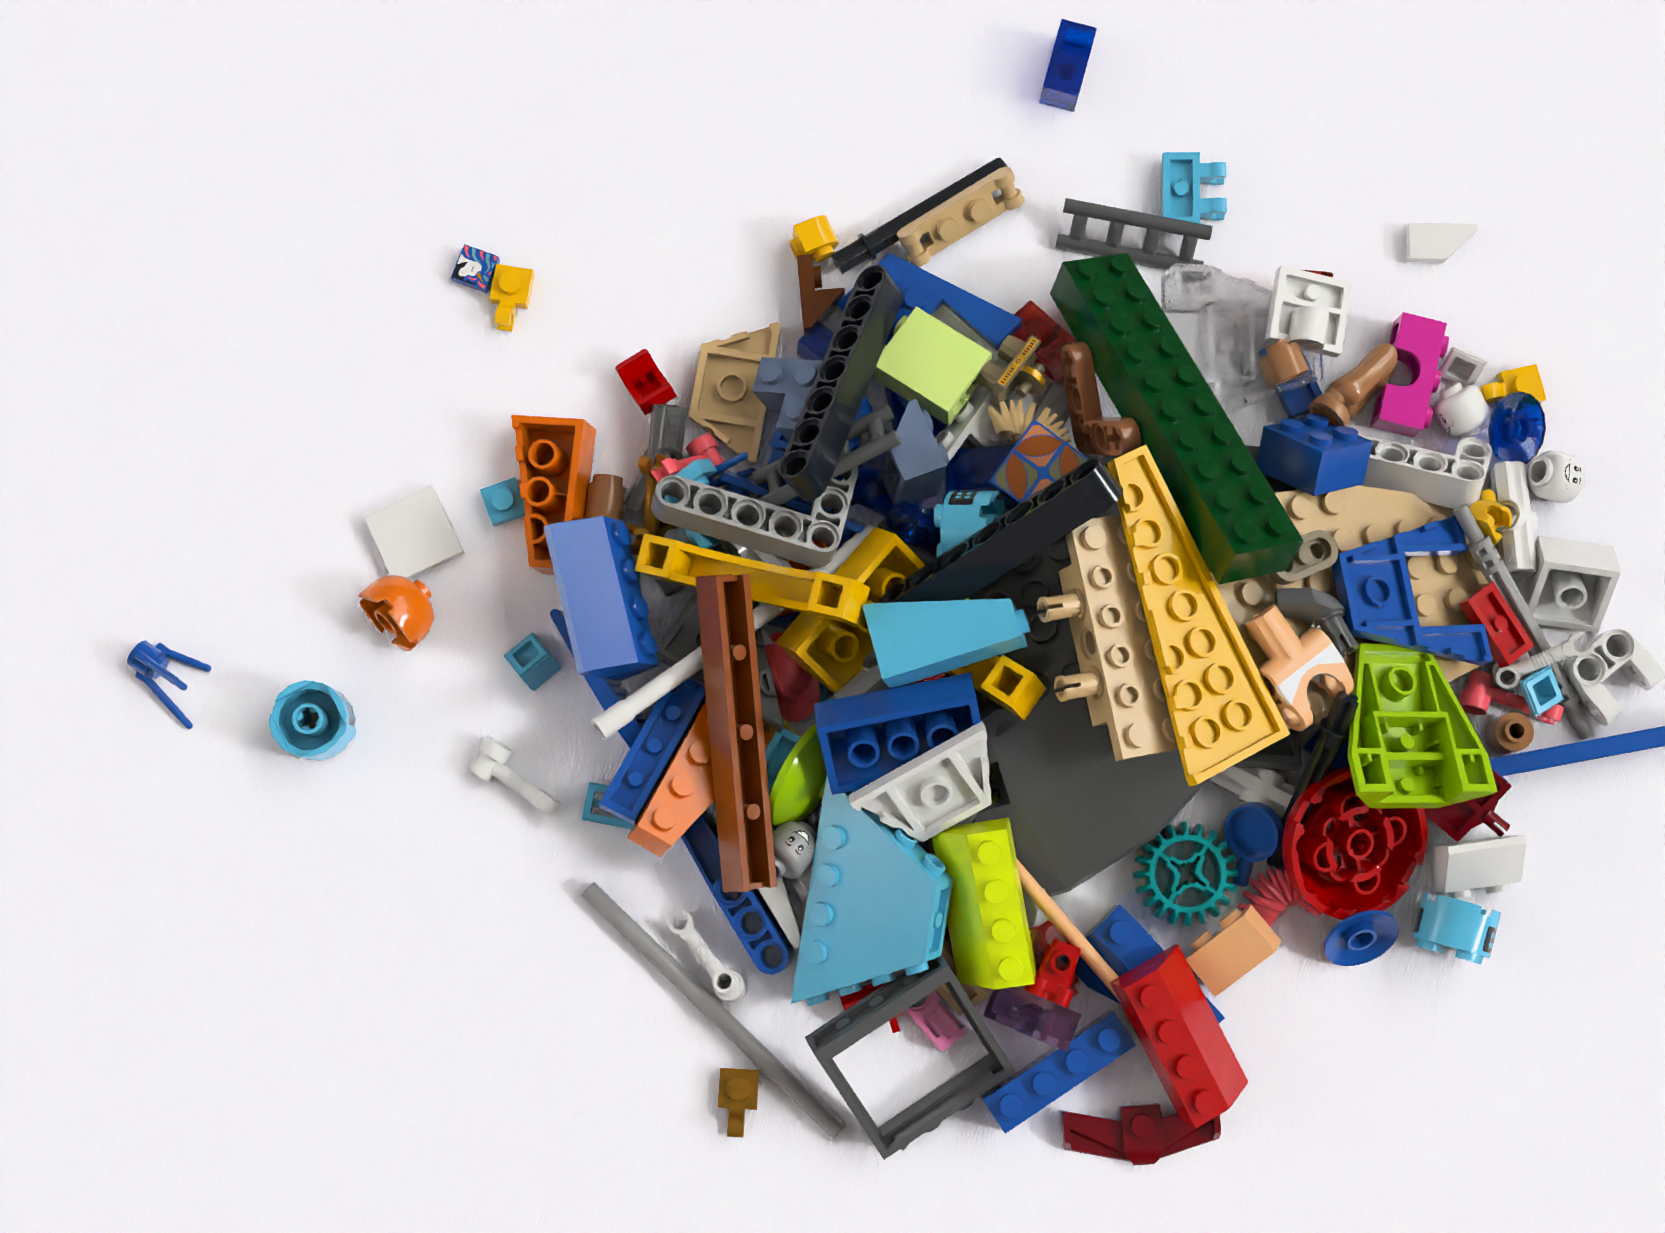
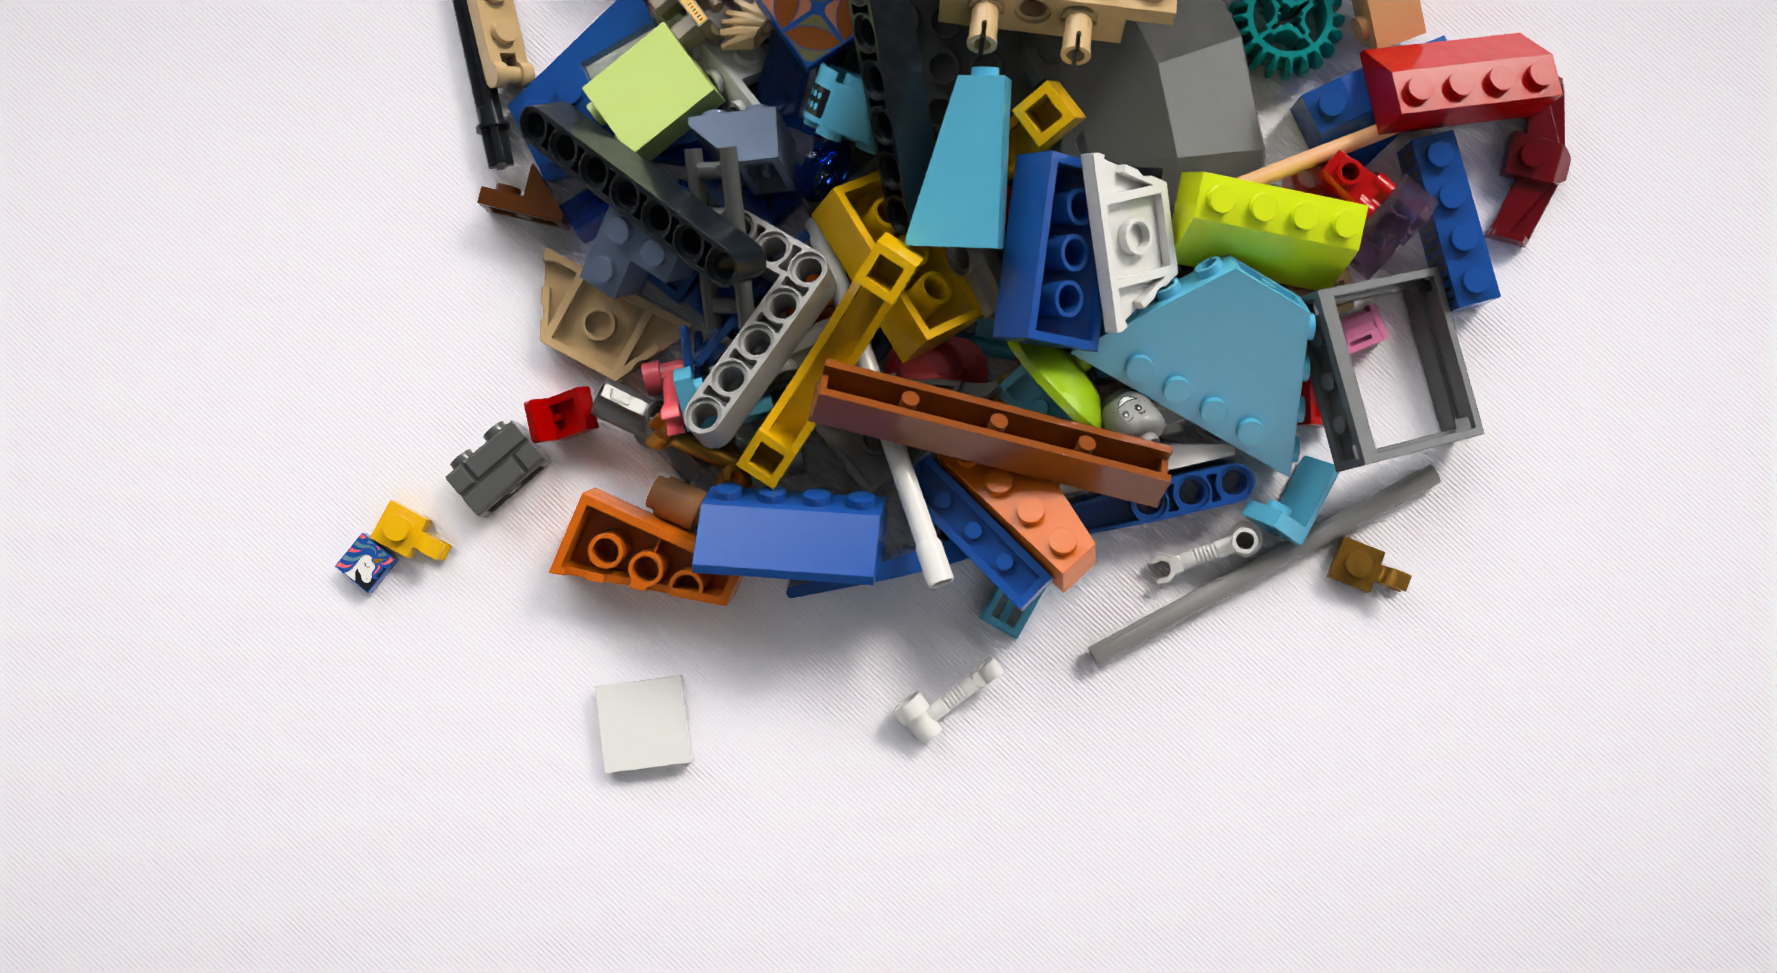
camera: 65 degrees left, 5 degrees up
medium azure brick [269,680,356,761] -> none
orange cylinder [358,575,434,651] -> none
medium azure plate [480,477,525,527] -> none
medium azure slope [504,632,561,691] -> none
yellow plate [789,215,839,262] -> none
none -> dark grey brick [445,420,552,518]
none -> medium azure bracket [1242,455,1340,546]

